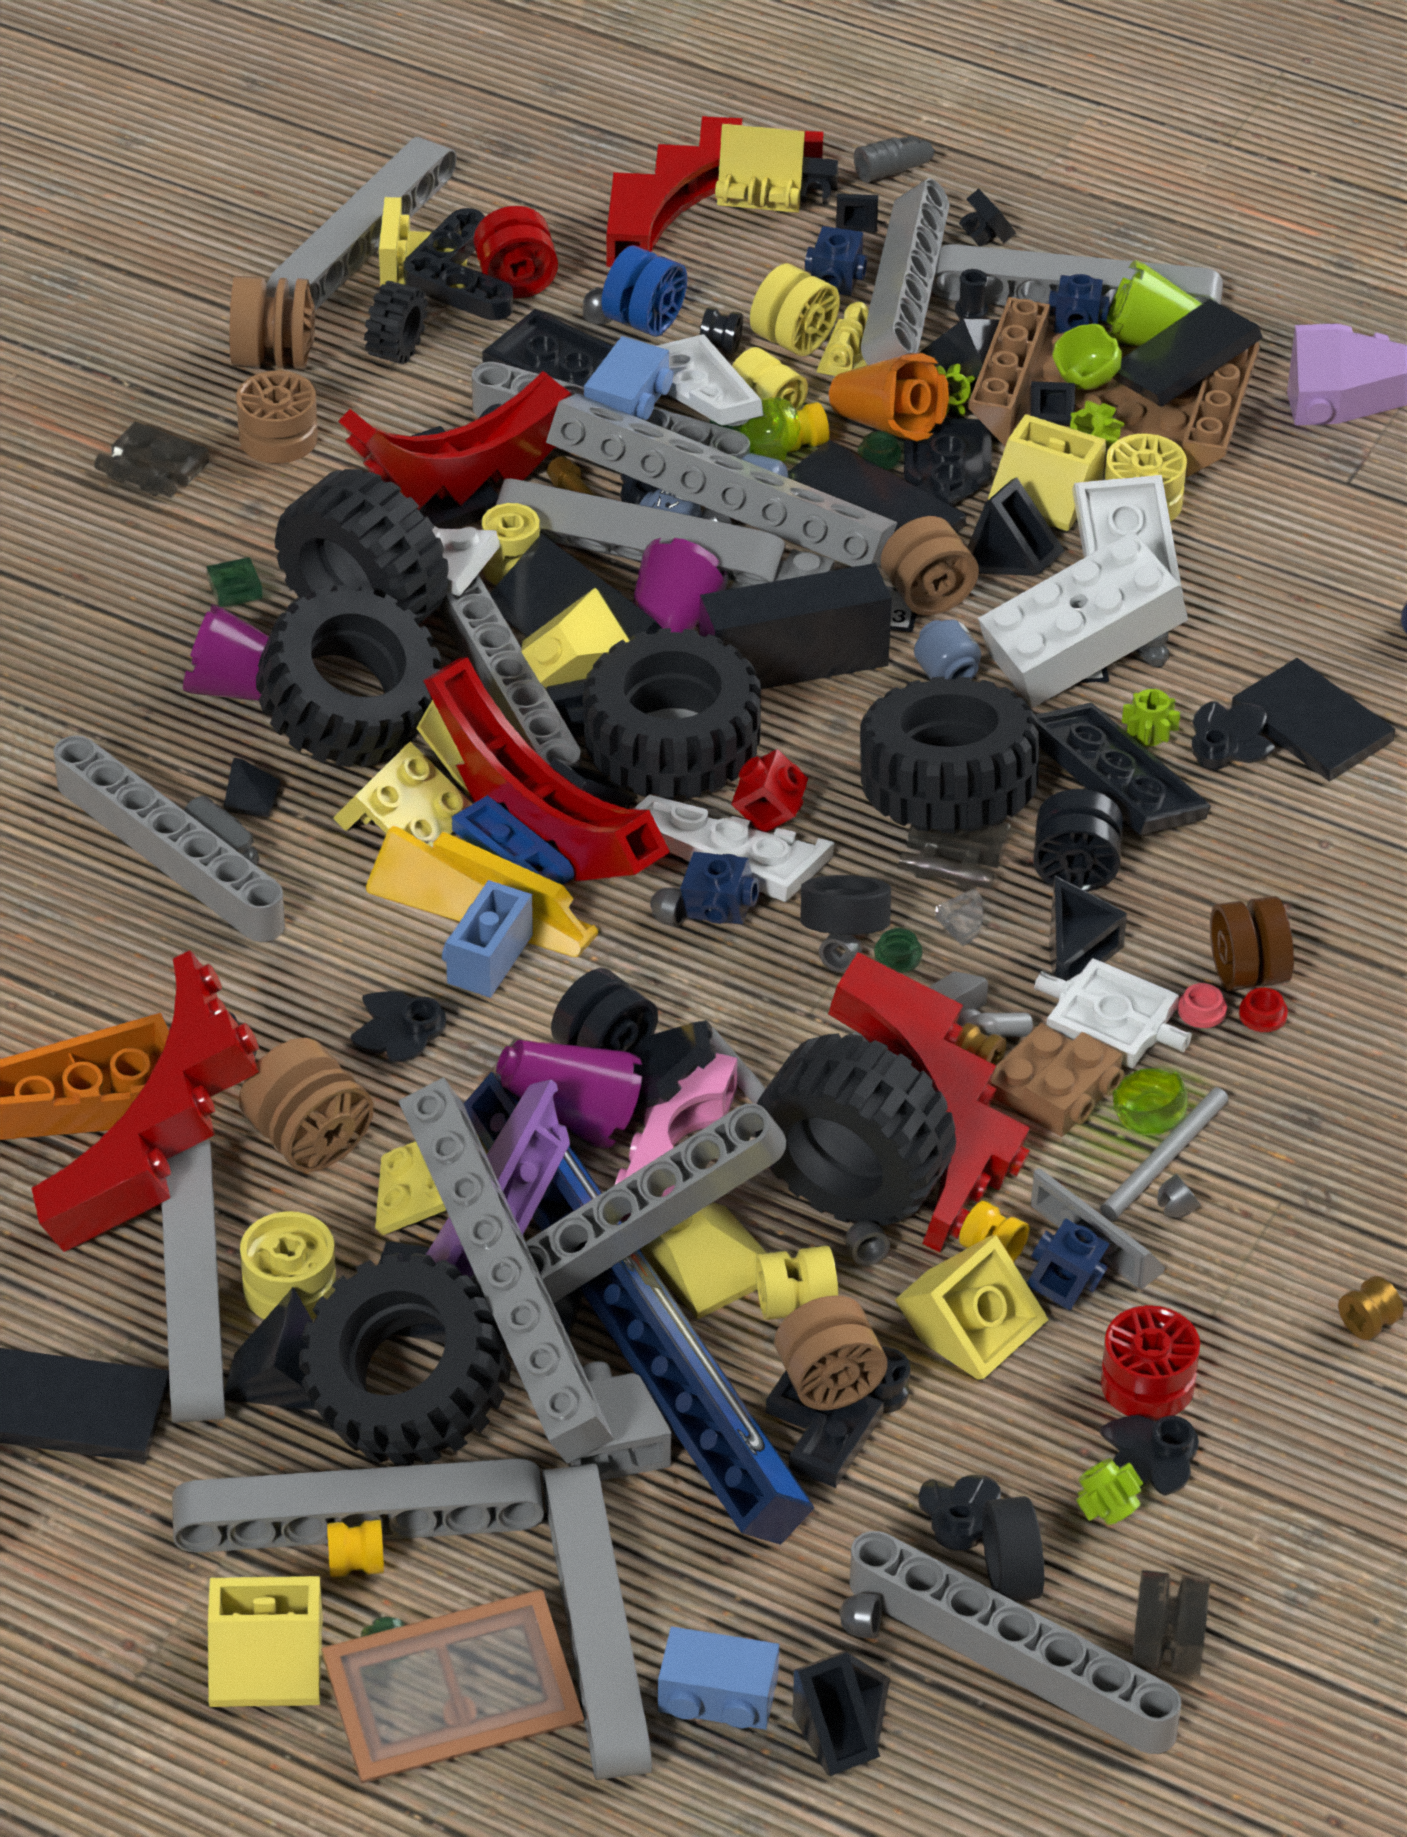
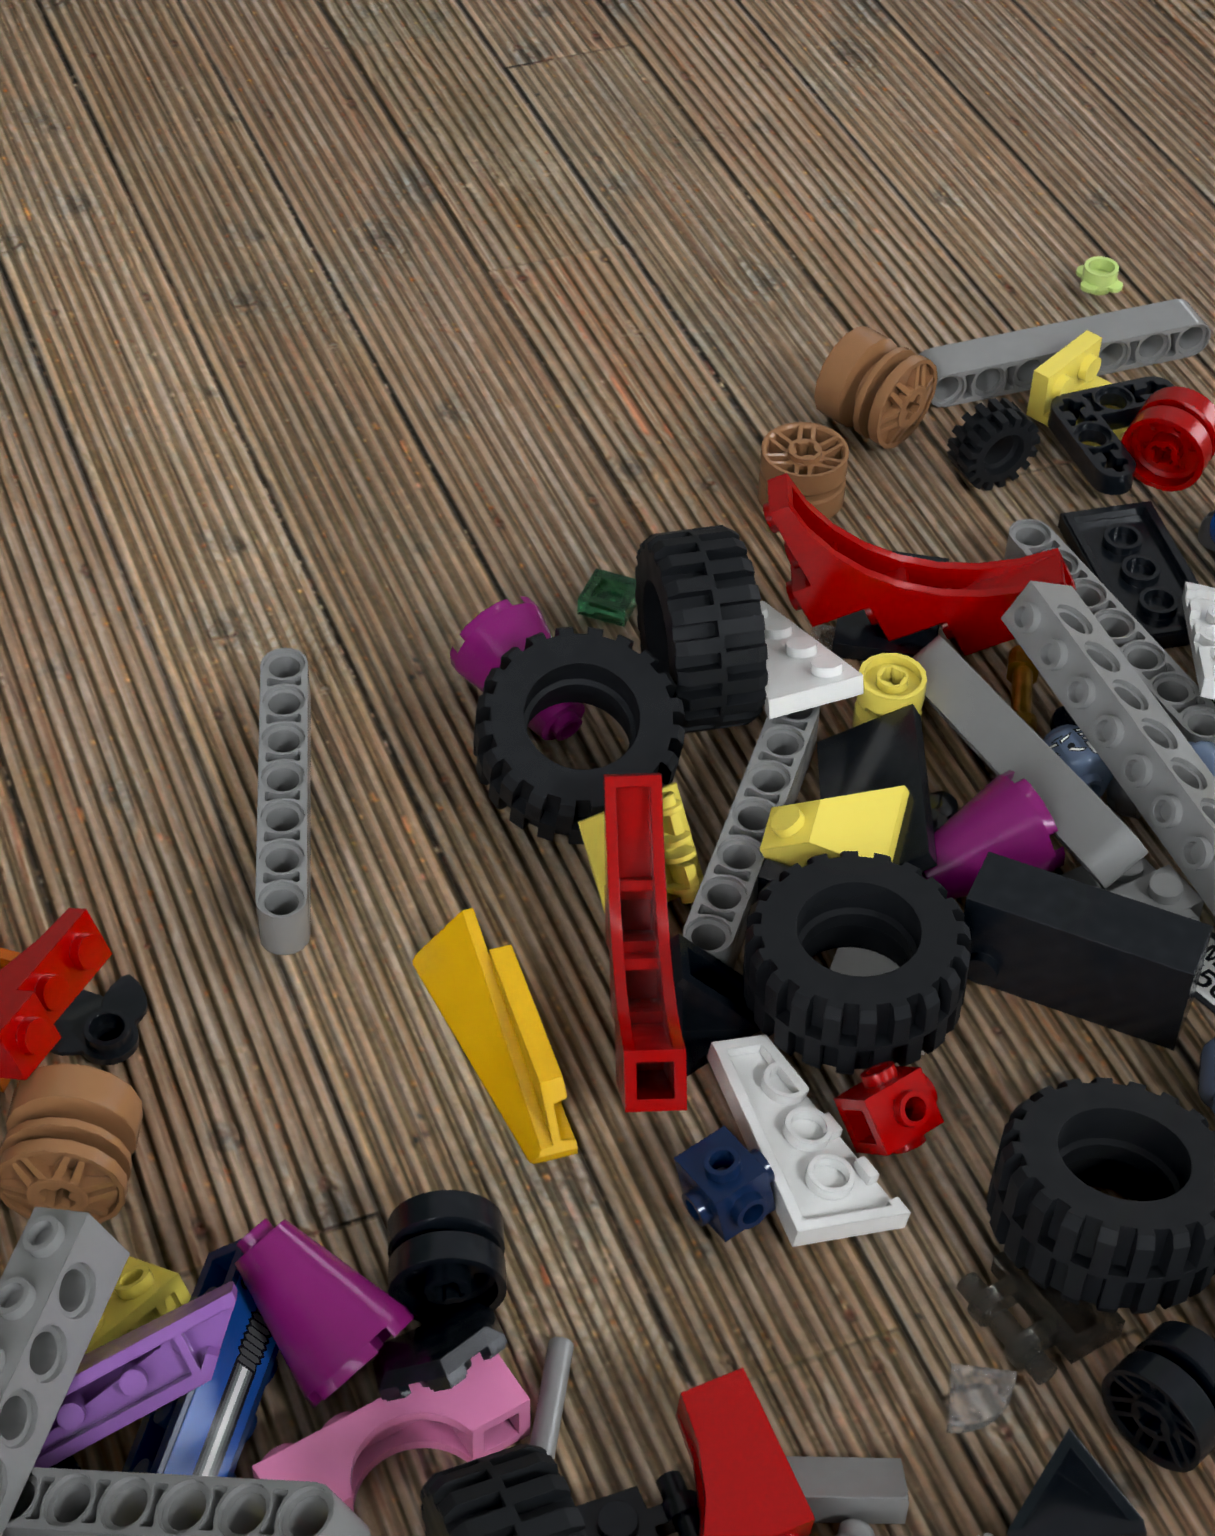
camera: 40 degrees right, 0 degrees up
clear smoke plate [94,421,209,498] -> none
dark grey hinge [184,796,260,865] -> none
black slope [223,758,281,818] -> none
light yellow bracket [333,742,472,847] -> none
black plate [350,991,446,1063] -> none
medium blue brick [442,880,533,998] -> none
blue plate [452,795,574,885] -> none
medium blue brick [584,336,673,420] -> none
flat silver hinge [650,887,687,928] -> none
black tyre [800,875,891,935] -> none
flat silver hinge [819,934,862,973] -> none
clear green plate [874,928,922,973] -> none
none -> yellowish green plate [1076,256,1123,295]

